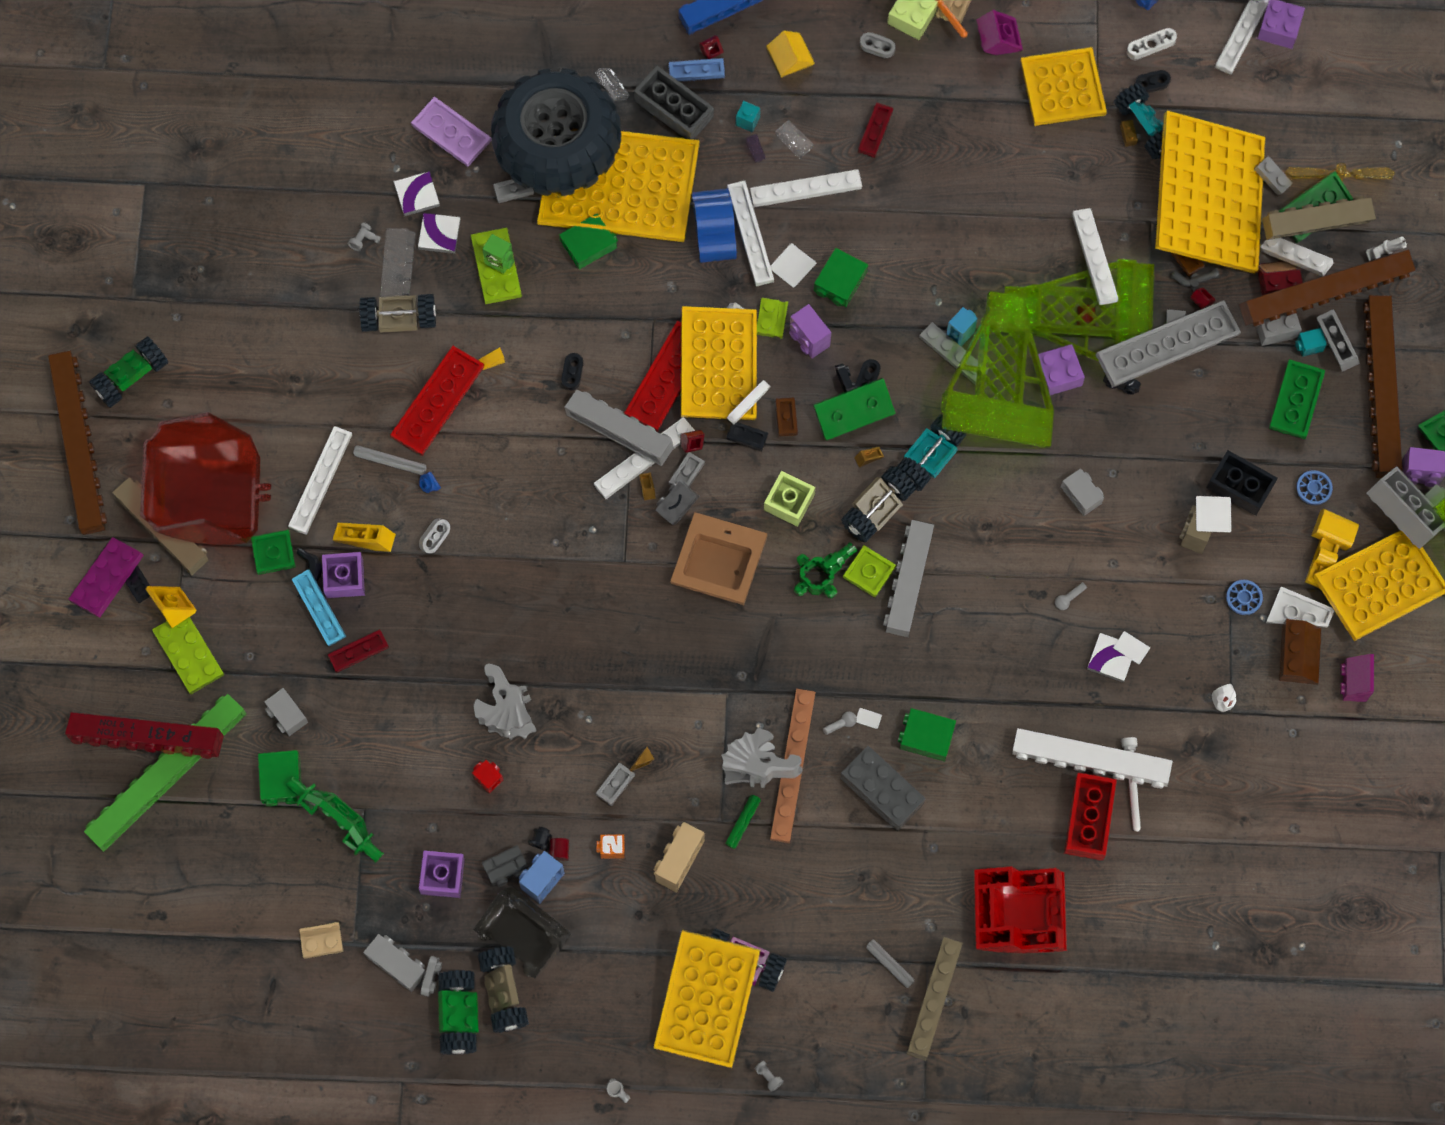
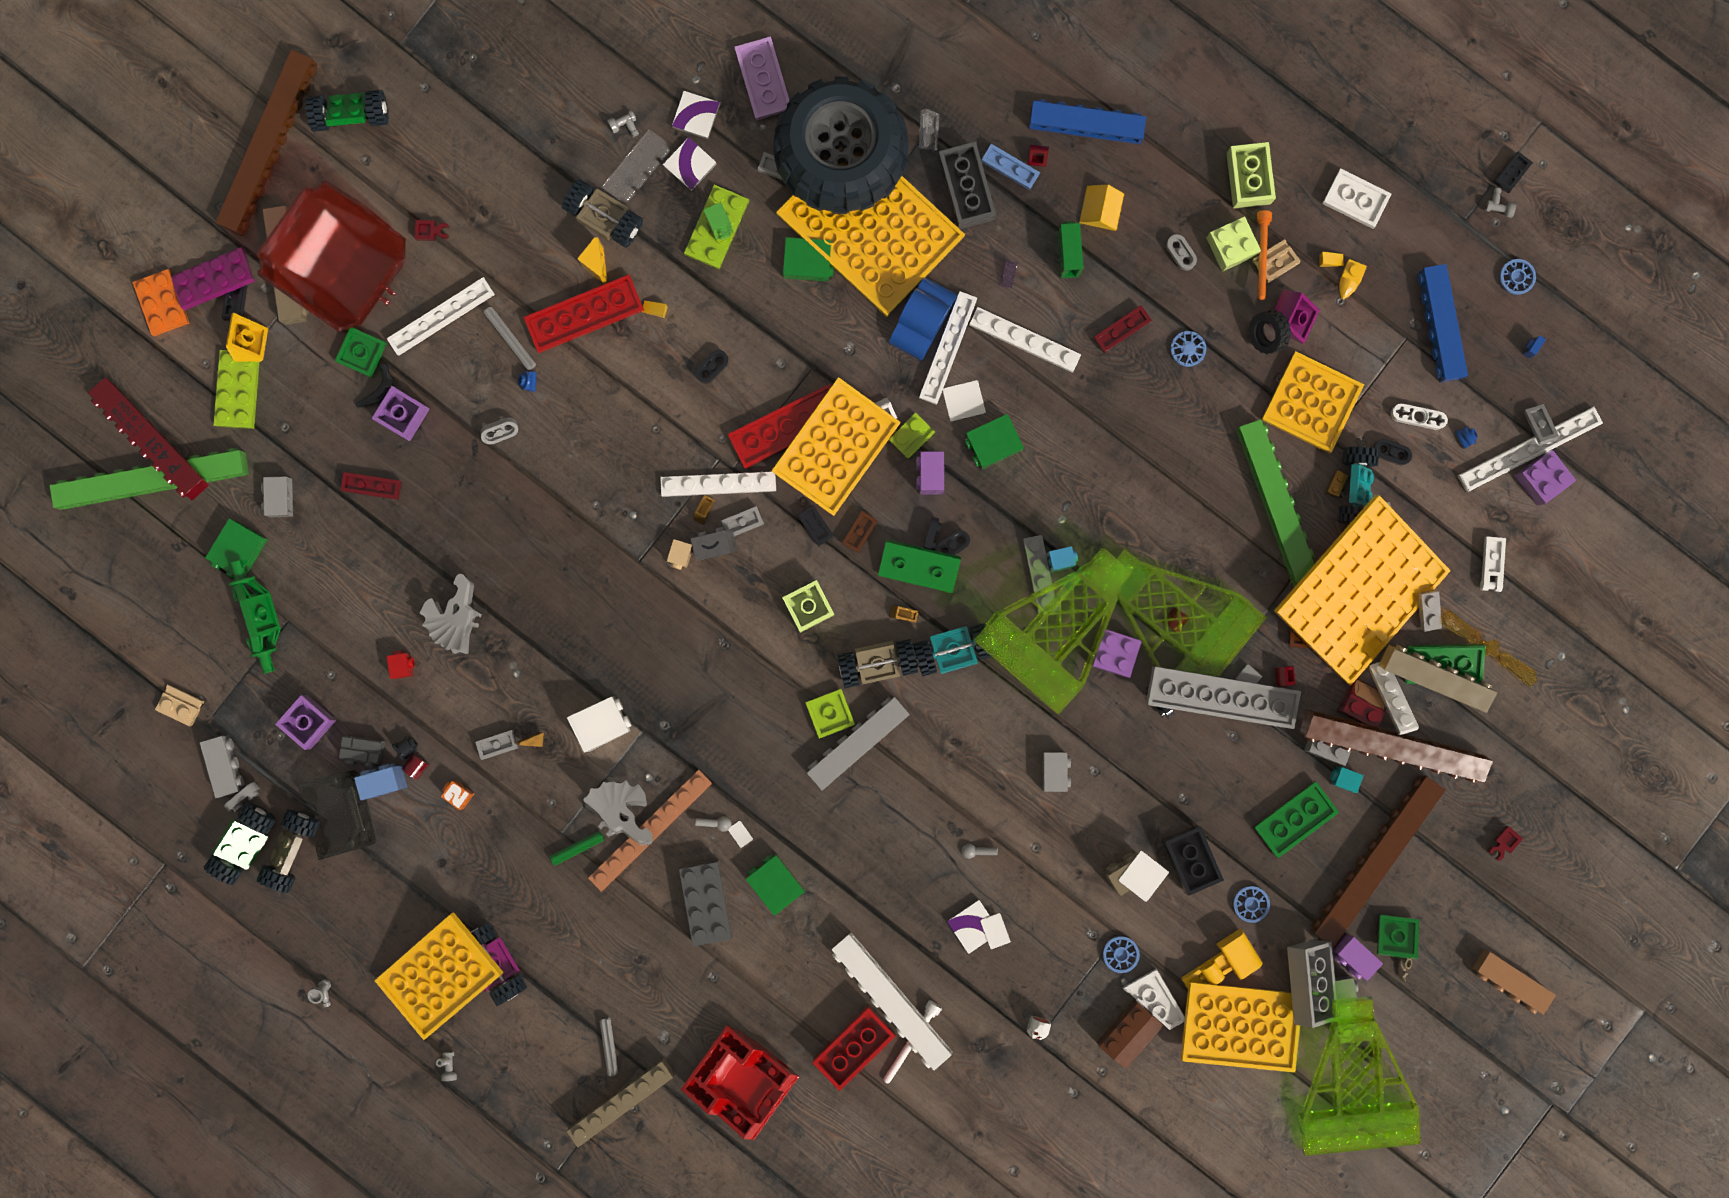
camera: 35 degrees right, 15 degrees up
medium azure plate [292,570,346,646] -> none
yellow slope [333,523,396,552] -> none
light grey brick [565,390,674,466] -> none
tan brick [654,822,705,893] -> none
medium nougat piece [670,512,768,605] -> none
dark red brick [680,430,704,453] -> none
white beam [727,380,771,425] -> none
teal brick [736,101,760,132] -> none
clear plate [775,120,814,159] -> none
green piece [794,542,857,599] -> none
white plate [1072,208,1118,305] -> none
dark grey piece [1171,268,1220,293] -> none
light grey brick [1316,309,1360,372] -> none
magenta slope [1340,654,1374,702] -> none
white piece [1365,237,1407,261] -> none
none -> orange plate [132,269,190,336]
none -> dark red plate [415,220,449,241]
none -> white slope [567,697,632,753]
none -> yellow slope [578,237,608,284]
none -> tan brick [667,539,693,570]
none -> green brick [1057,221,1084,278]
none -> medium blue wheel [1170,331,1206,367]
none -> bright green brick [1236,419,1315,587]
none -> black tyre [1248,310,1291,354]
none -> blue plate [1455,426,1478,449]
none -> white plate [1480,537,1506,592]

